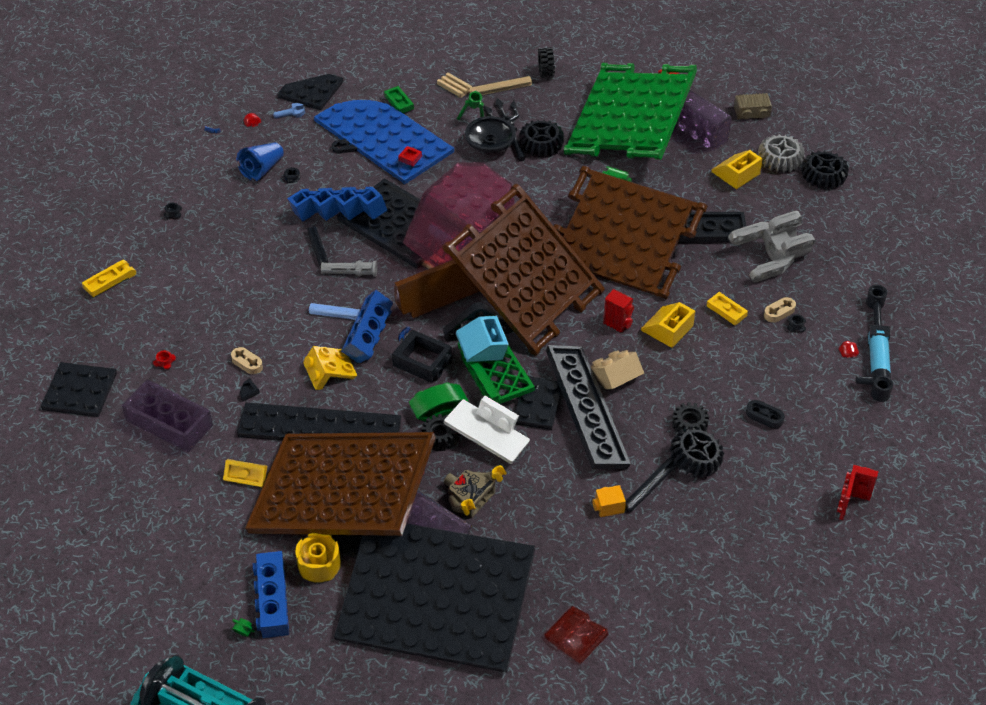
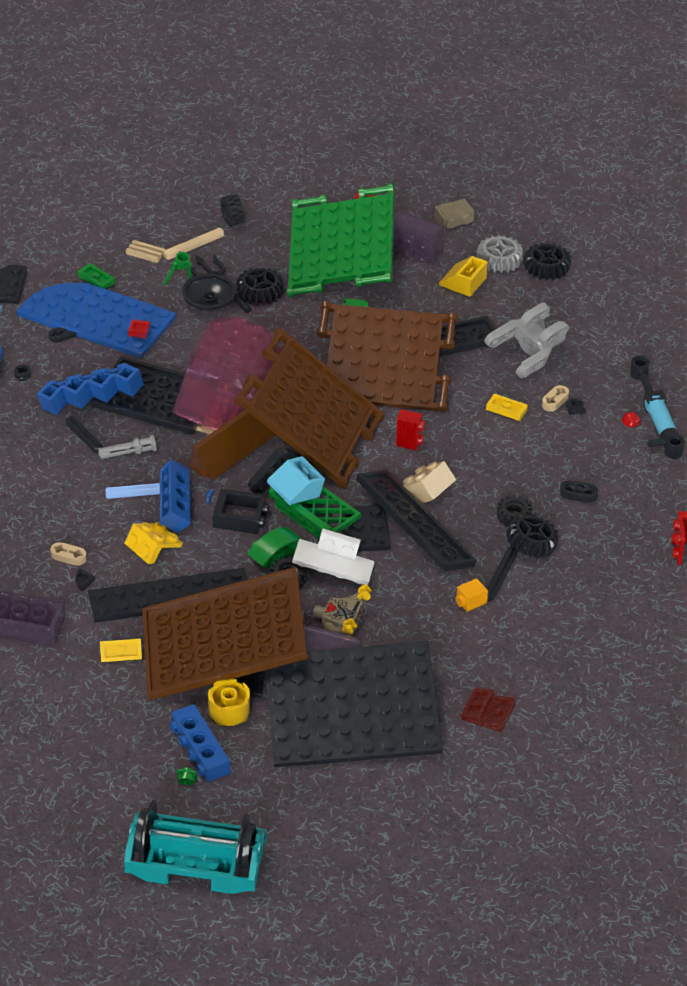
camera: 20 degrees left, 5 degrees down
yellow slope [641,302,695,348] -> none

